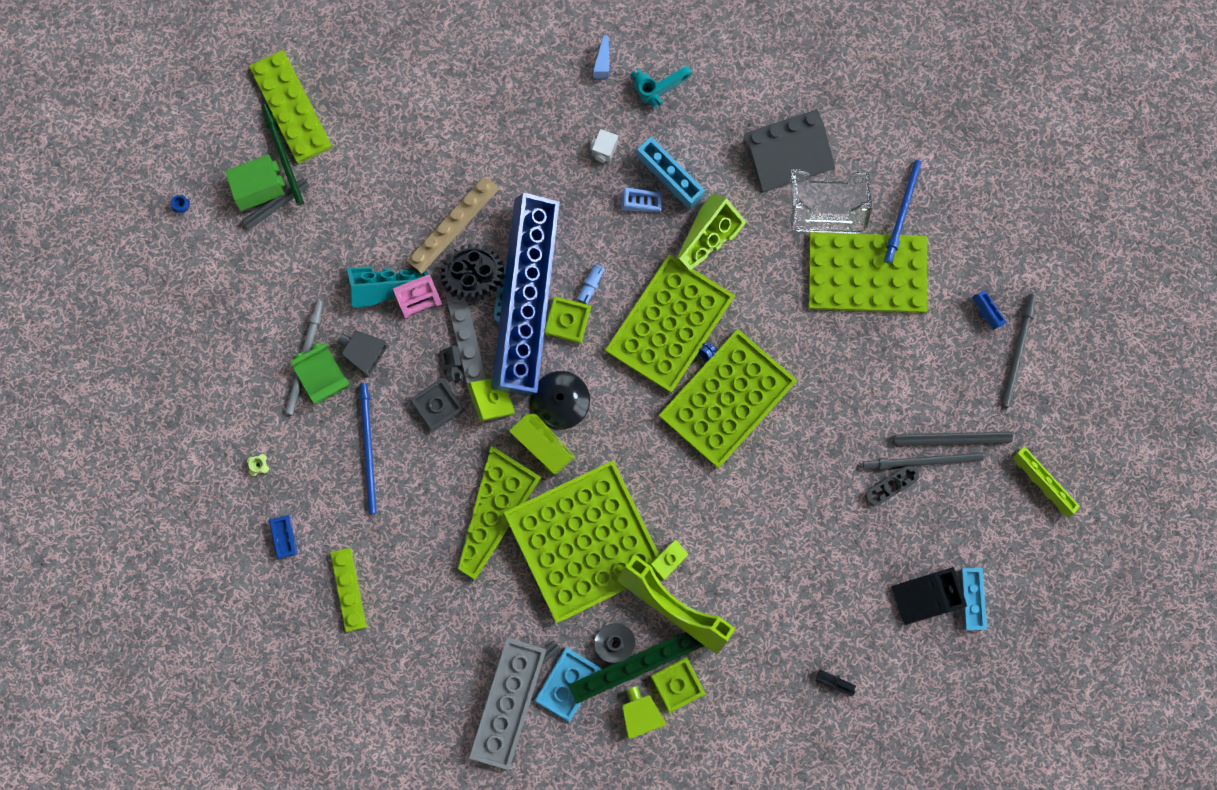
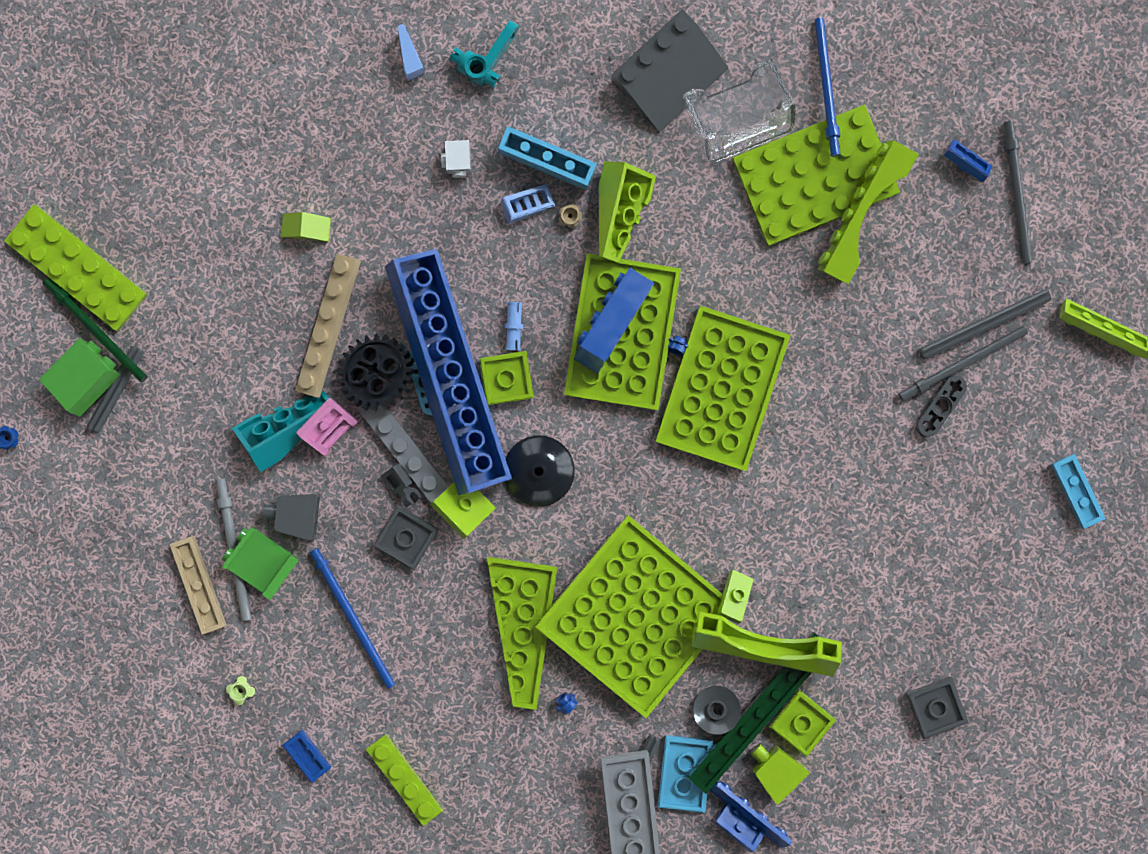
camera: 25 degrees left, 10 degrees up
lime wedge [510,414,576,475] -> none
black axle [815,669,857,697] -> none
black slope [891,567,967,625] -> none
none -> tan plate [169,536,227,635]
none -> lime slope [281,212,331,242]
none -> blue plate [556,692,578,715]
none -> tan plate [559,204,582,228]
none -> blue wedge [574,268,654,374]
none -> blue bracket [709,781,792,853]
none -> lime arch [818,140,919,284]
none -> dark grey plate [906,677,969,739]

